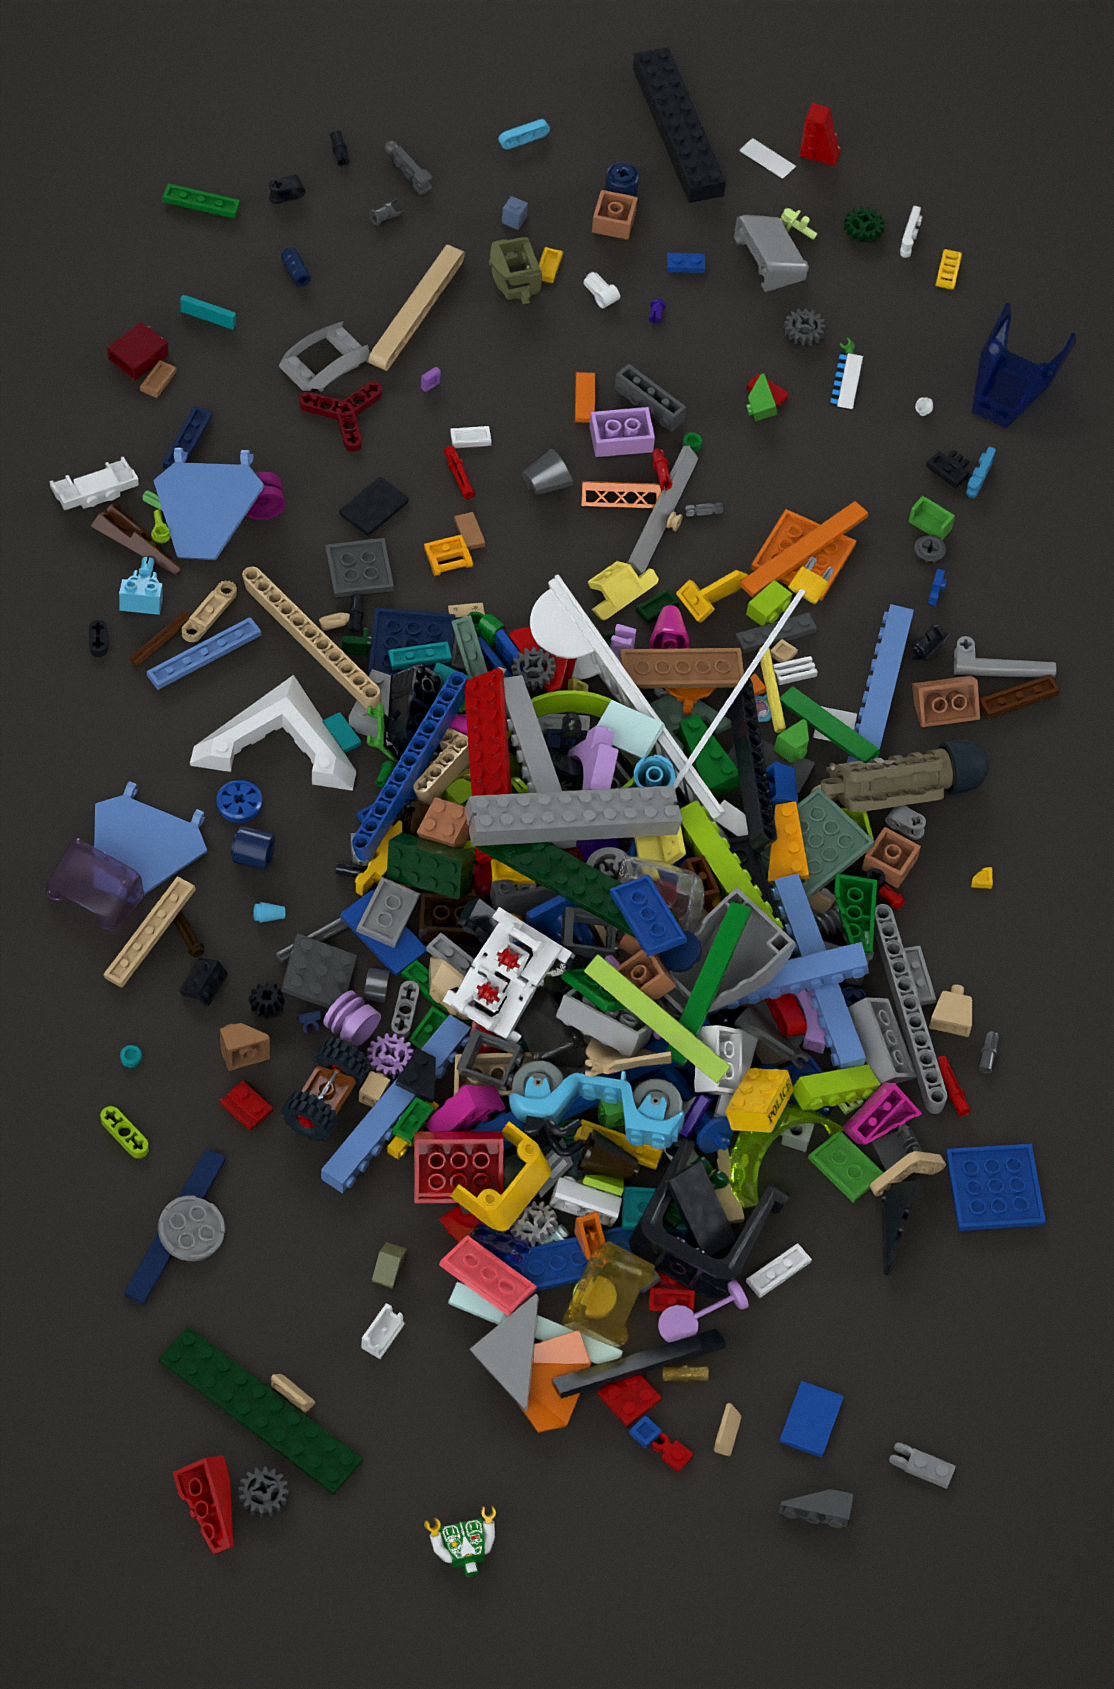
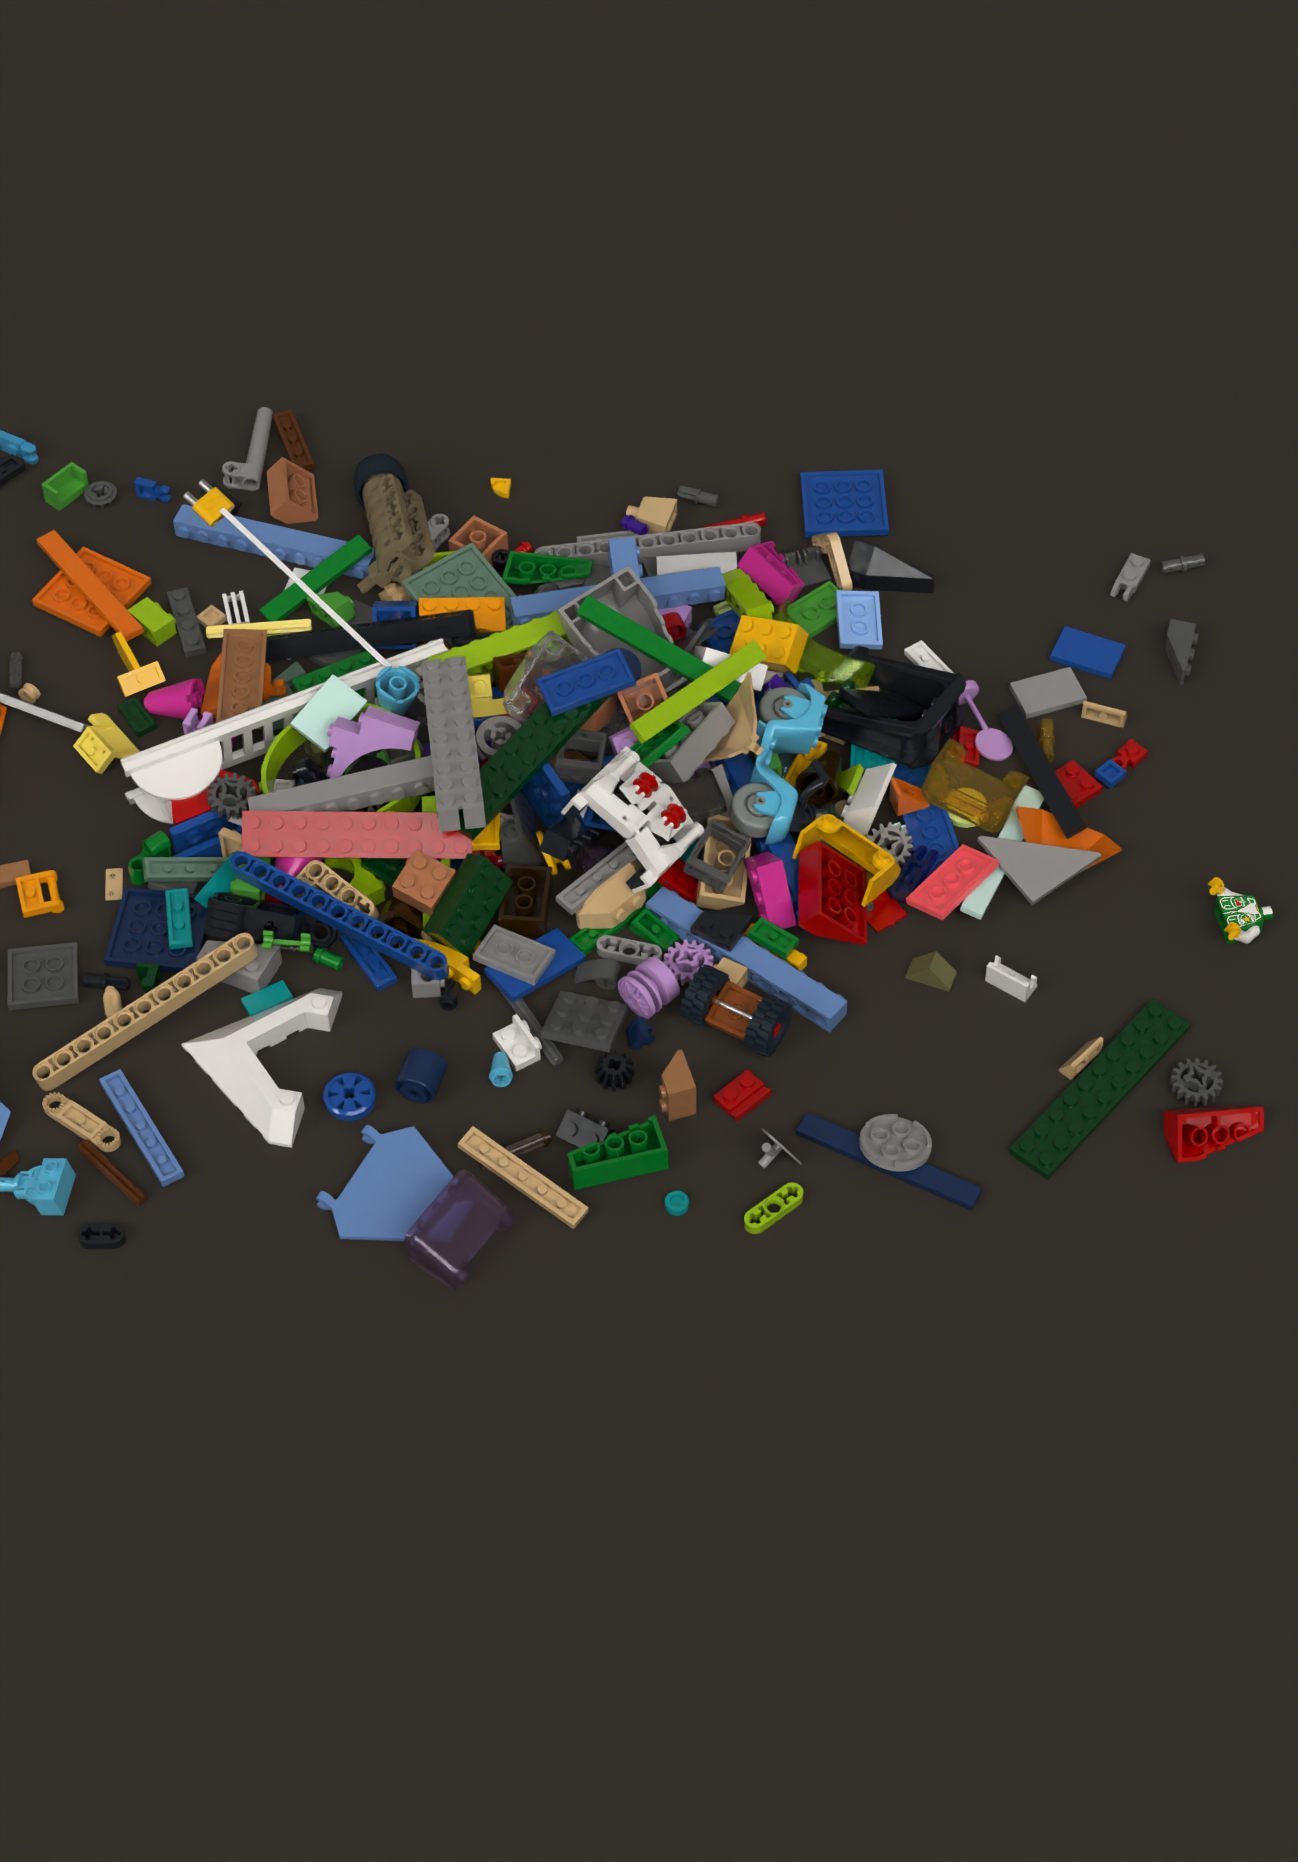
camera: 80 degrees left, 5 degrees down
none -> white bracket [492,1014,542,1072]
none -> green wedge [567,1115,669,1190]
none -> dark purple pin [621,515,649,535]
none -> light grey shield [758,1128,802,1169]
none -> light blue plate [835,590,883,650]
none -> light grey tile [1009,667,1087,719]
none -> dark grey pin [1160,553,1205,575]

